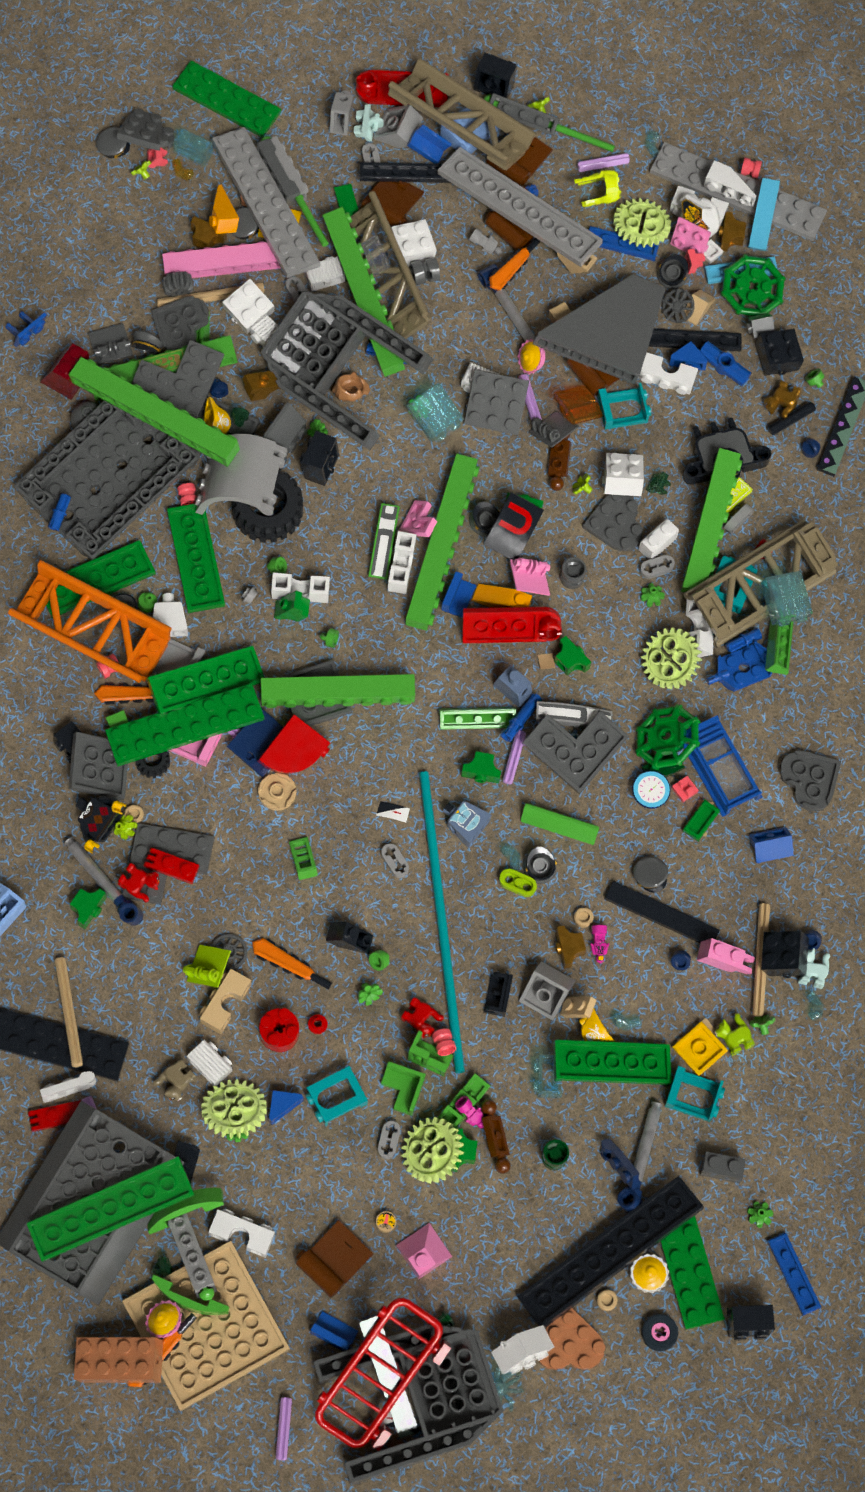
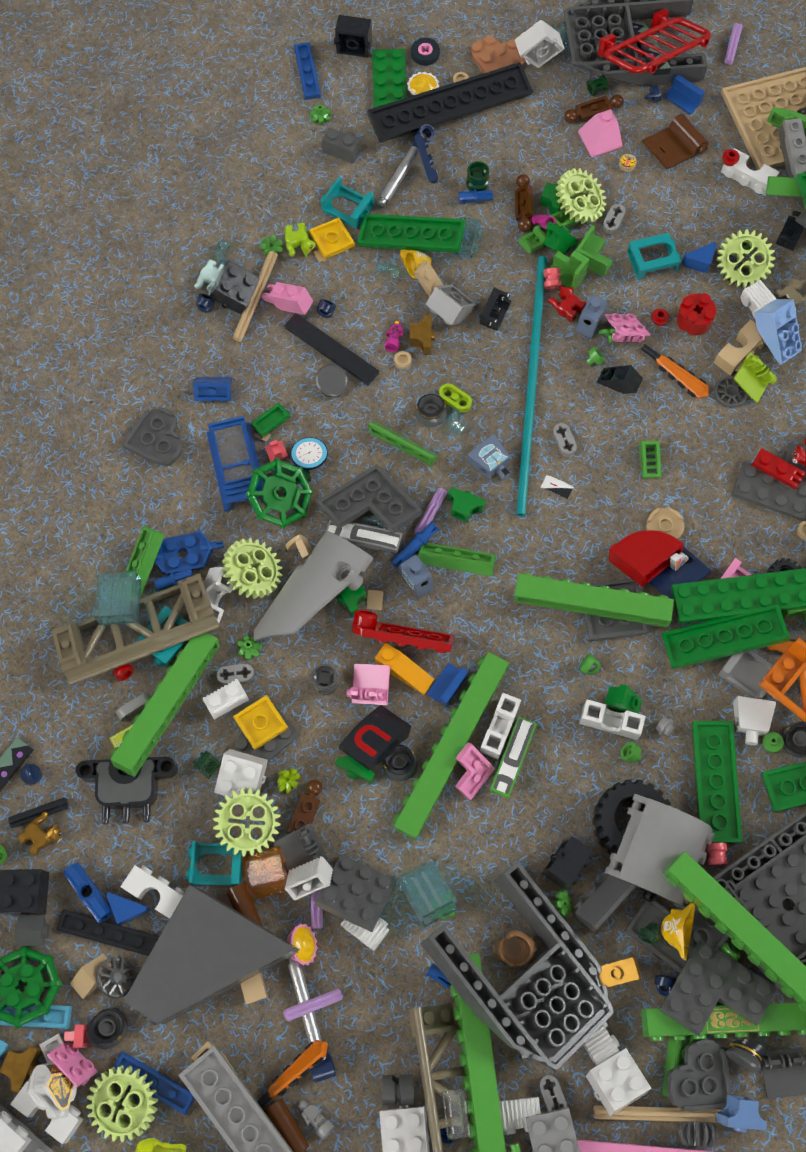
camera: 160 degrees left, 0 degrees up
none -> yellowish green gear [212,788,281,856]
none -> yellow tile [233,695,289,750]
none -> light grey panel [254,530,374,641]
none -> lavender axle [283,989,343,1021]
none -> tan tile [285,534,312,560]
none -> white brick [285,856,333,900]
none -> blue axle [459,189,493,203]
none -> green brick [543,221,579,255]
none -> reddish brown plate [564,94,624,123]
none -> sand blue torso [575,295,608,339]
none -> bright pink hinge [604,313,651,342]
none -> white tile [670,552,689,571]
none -> medium blue brick [715,1095,767,1133]
none -> red plate [722,149,740,166]
none -> light blue slope [754,299,802,365]

